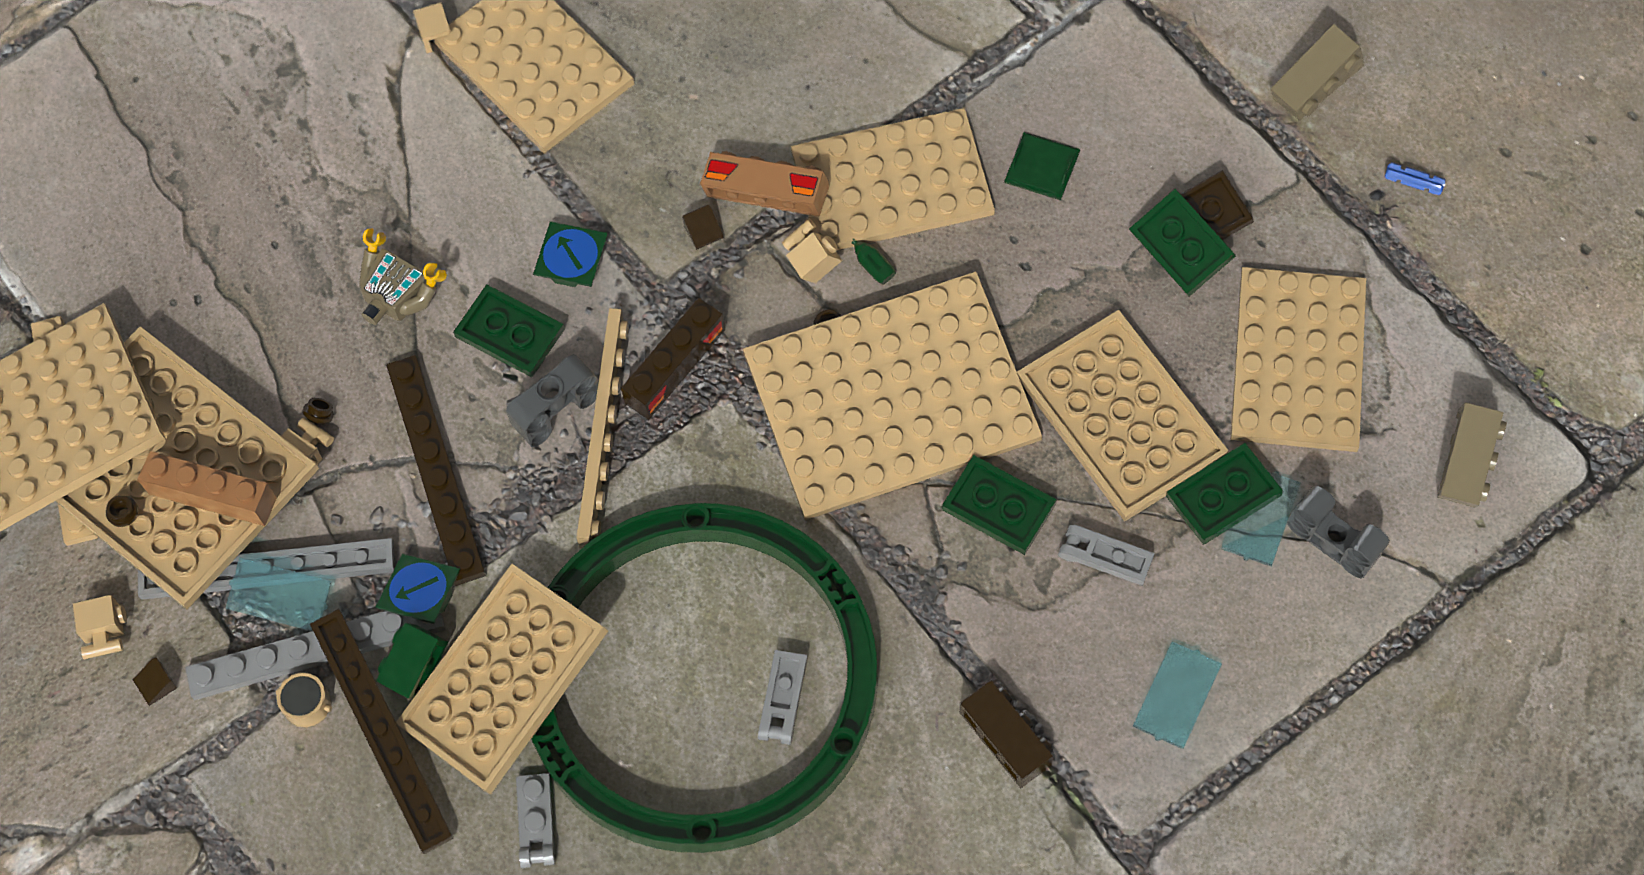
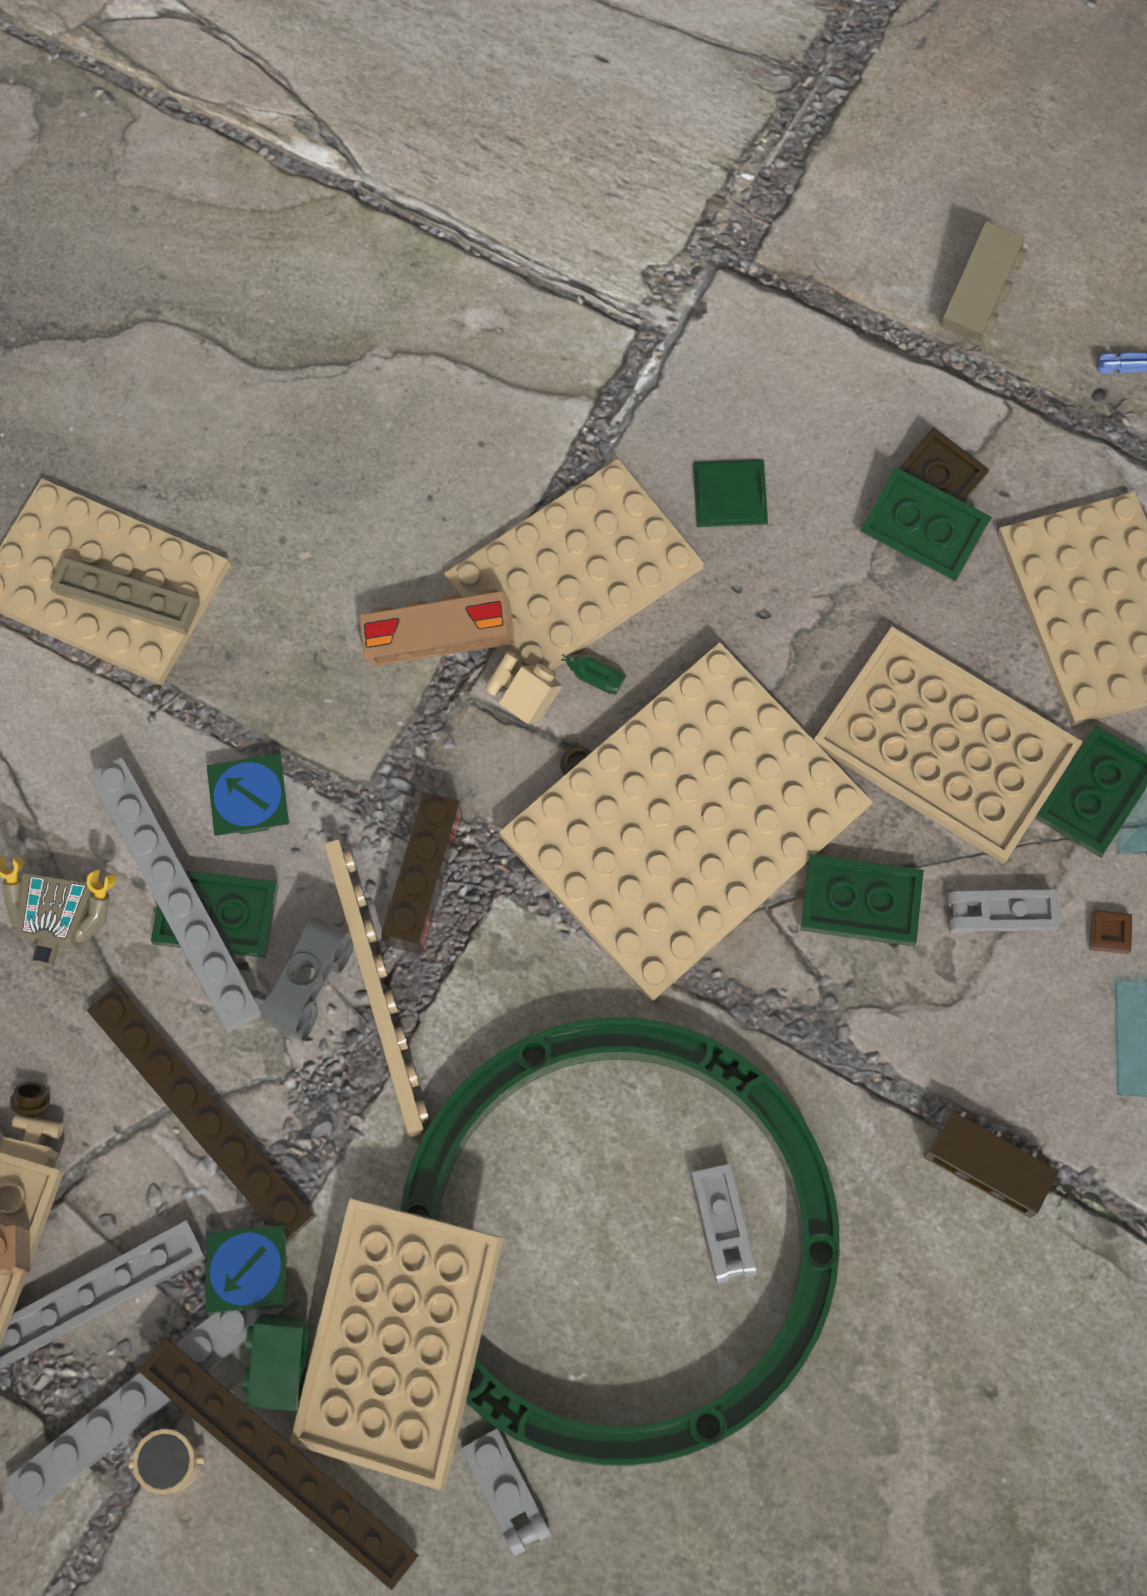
camera: 25 degrees left, 5 degrees up
clear light blue piece [225,557,332,631] -> none
dark brown slope [682,205,724,250] -> none
none -> dark tan tile [50,556,200,635]
none -> light grey plate [89,757,261,1033]
none -> reddish brown tile [1090,910,1132,954]

